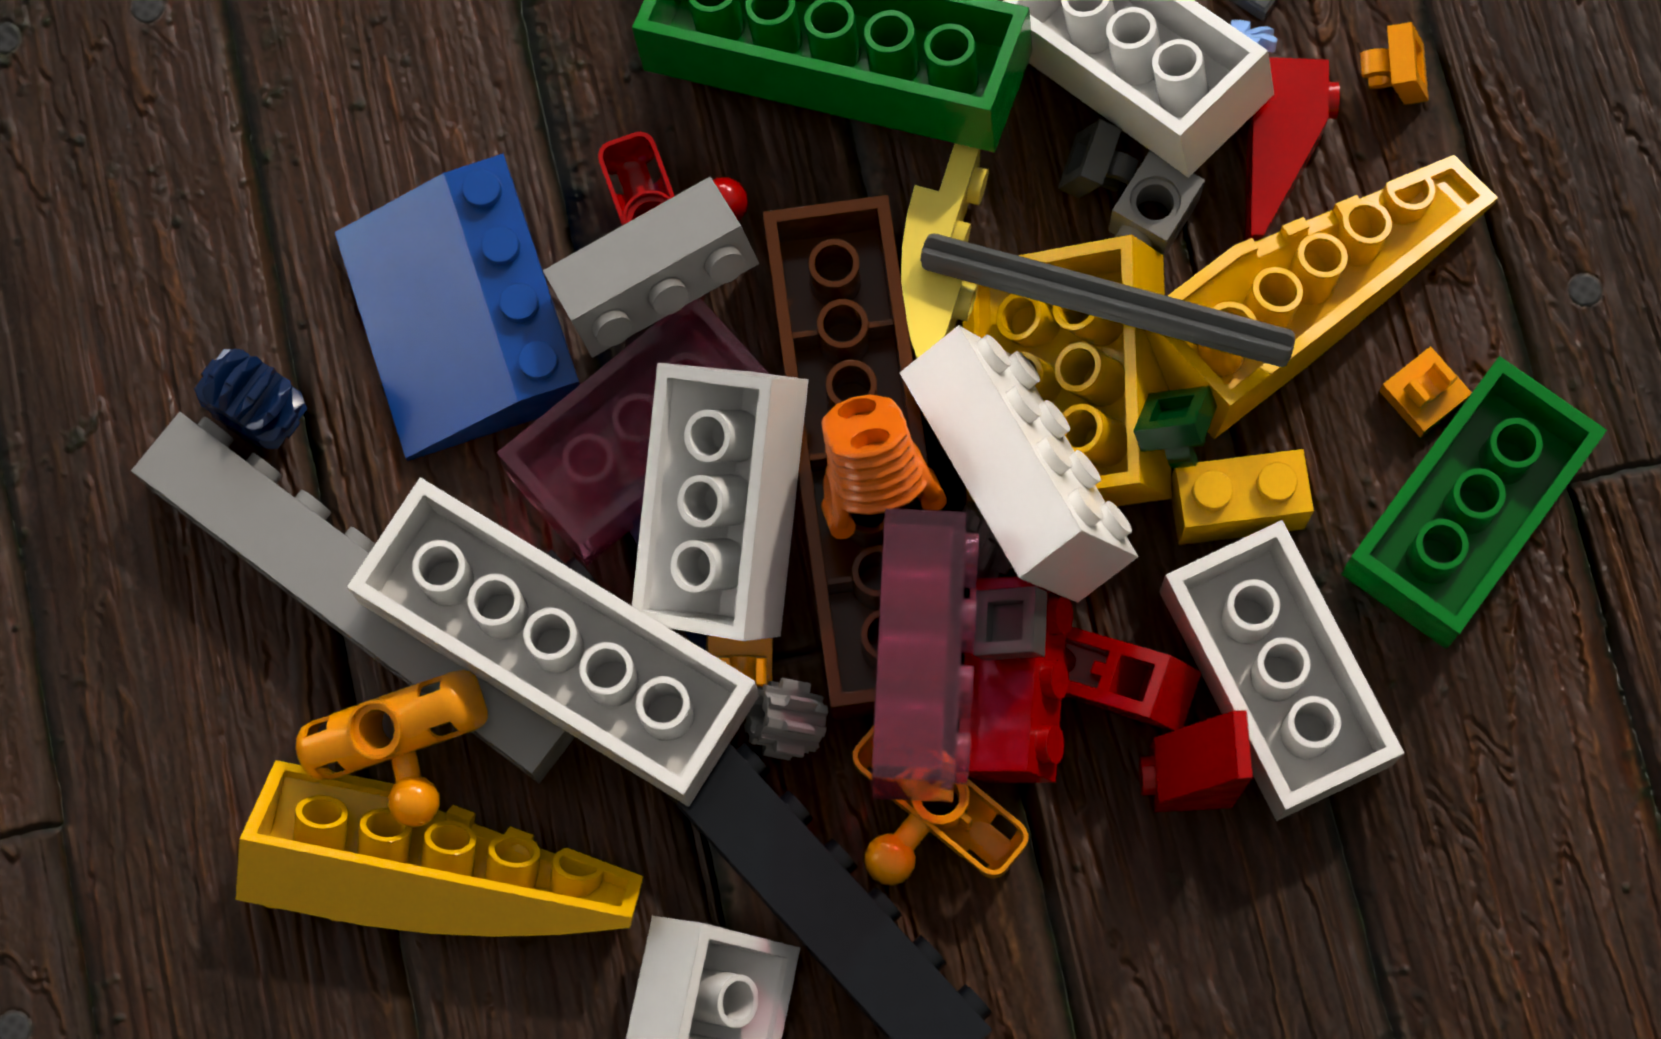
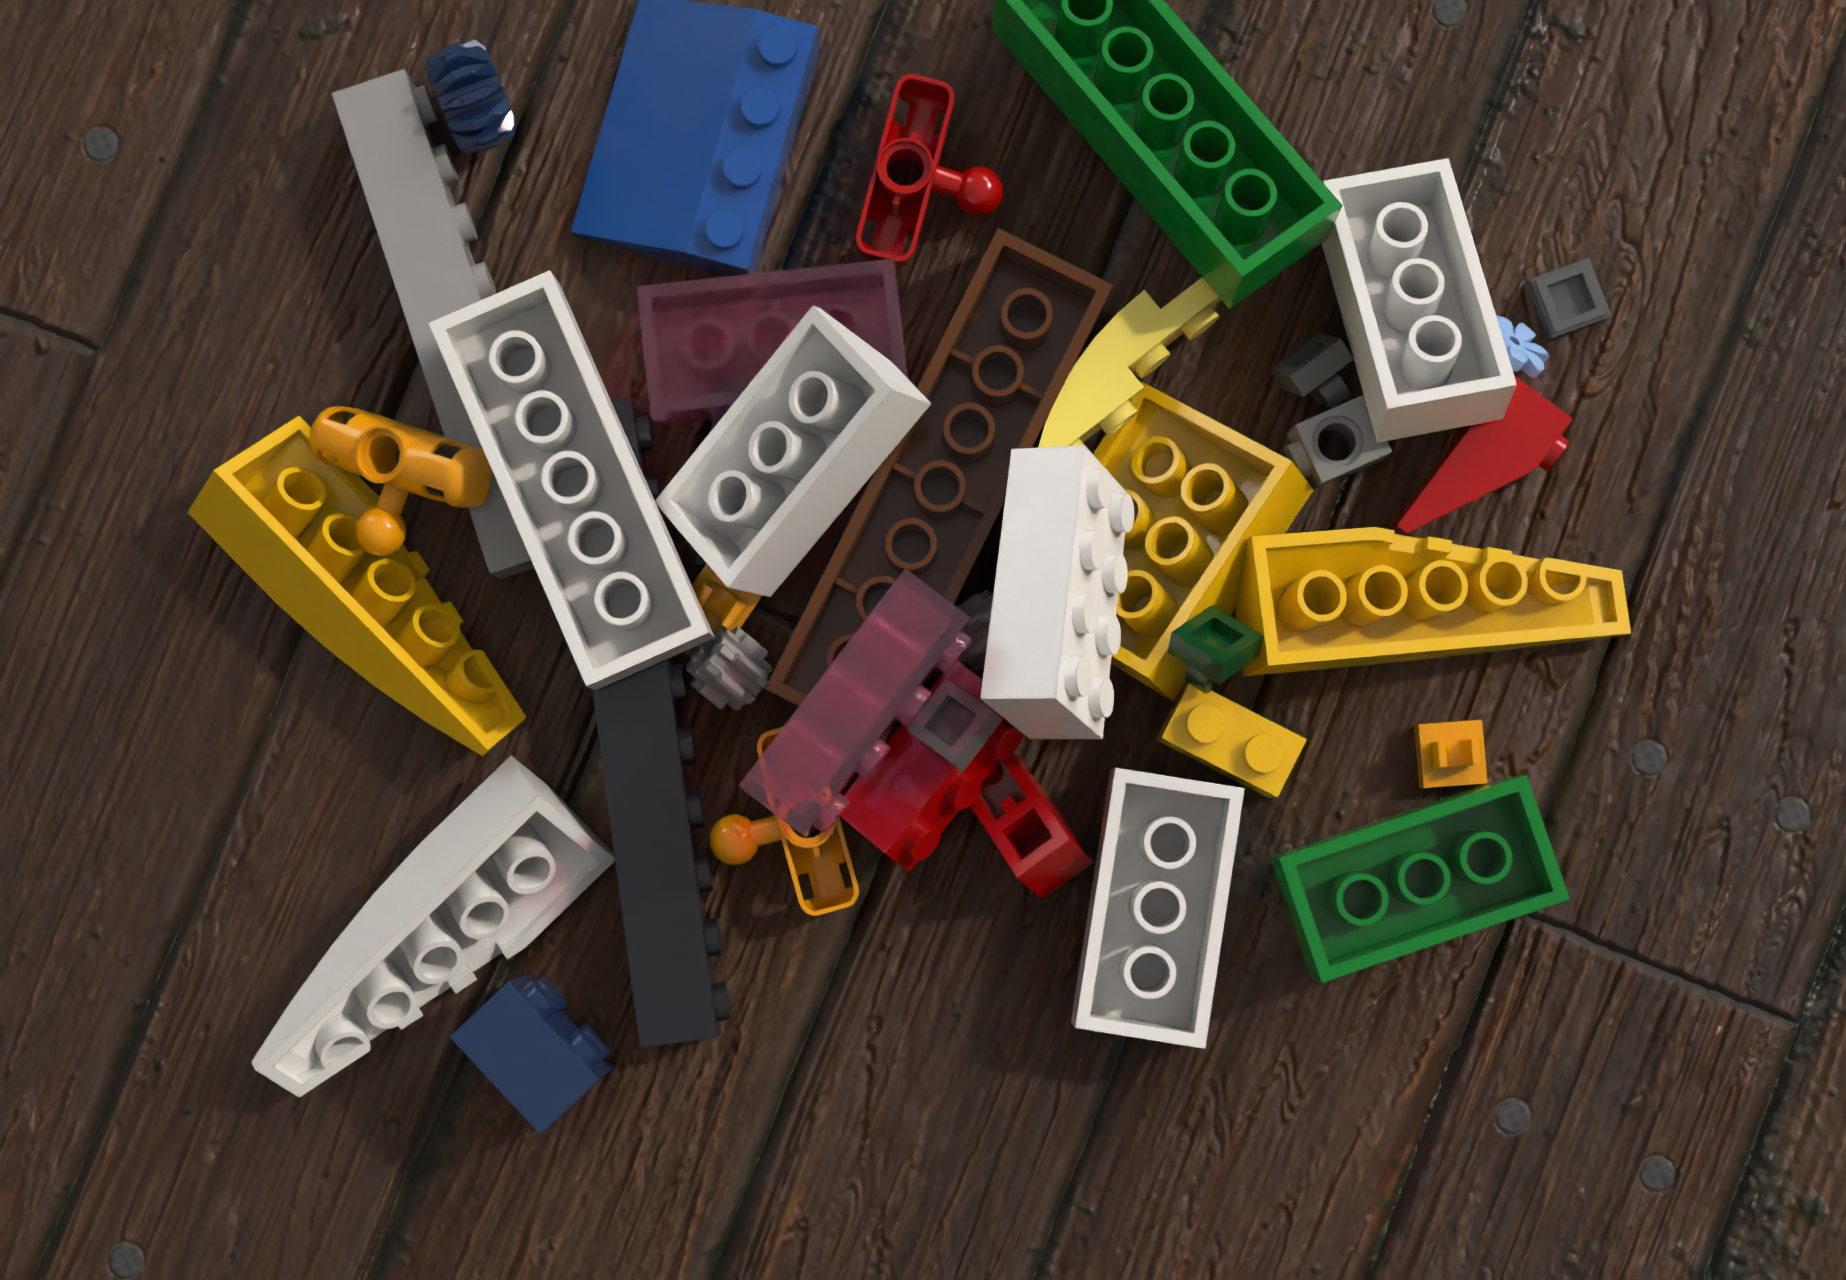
camera: 30 degrees right, 10 degrees up
light grey brick [543,177,759,358] -> none
orange piece [821,395,946,539] -> none
dark grey axle [920,233,1295,367] -> none
red slope [1139,710,1252,812] -> none
light orange tile [1360,22,1429,105] -> none

